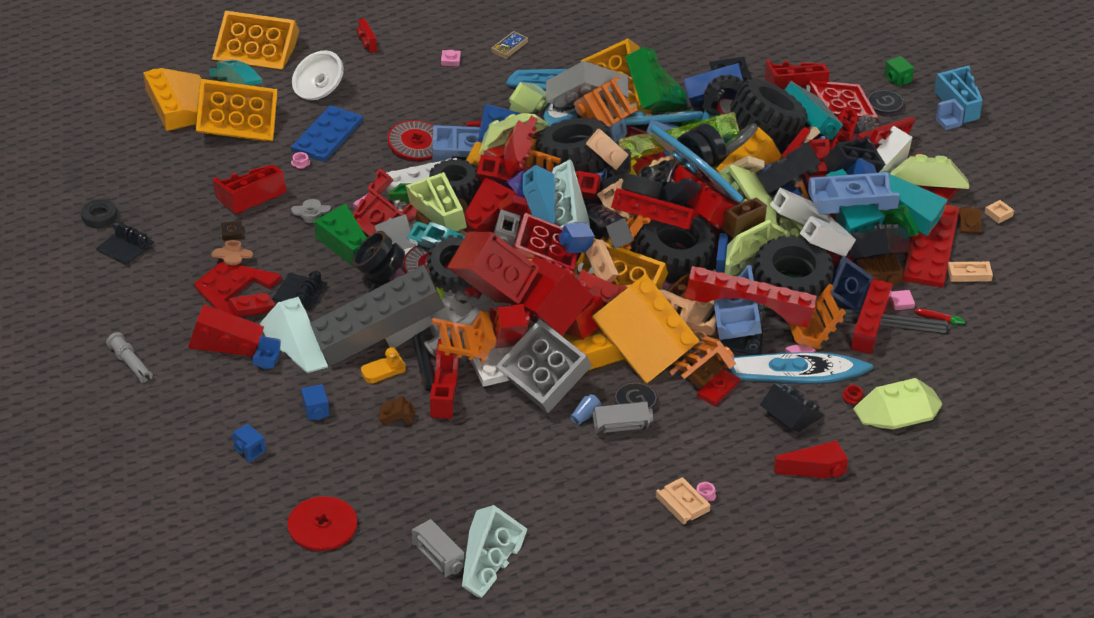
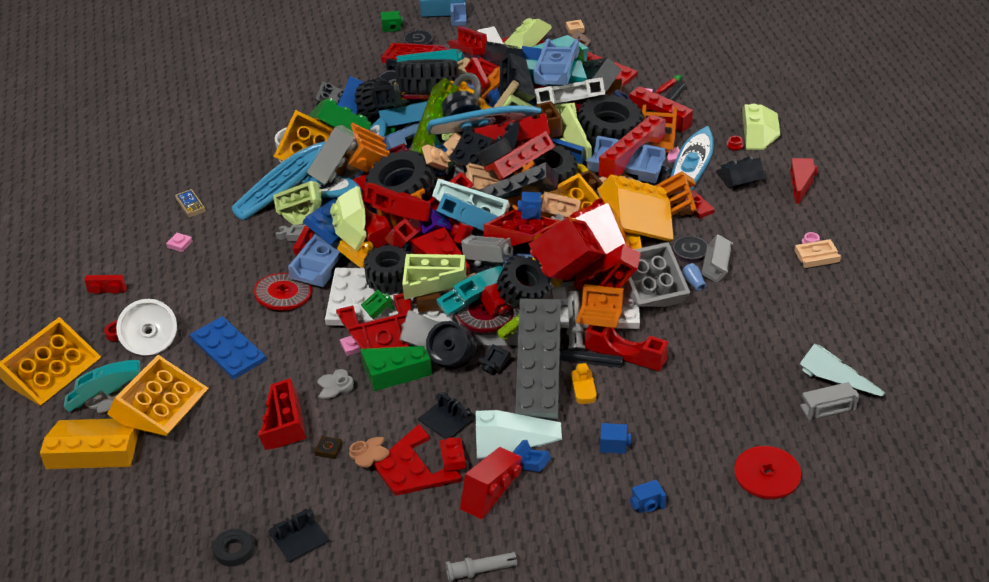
camera: 65 degrees left, 0 degrees up
bright pink plate [291,152,310,169] -> none
reddish brown bracket [379,396,415,425] -> none
red wedge [765,60,830,90] -> none
light nougat plate [948,262,993,282] -> none

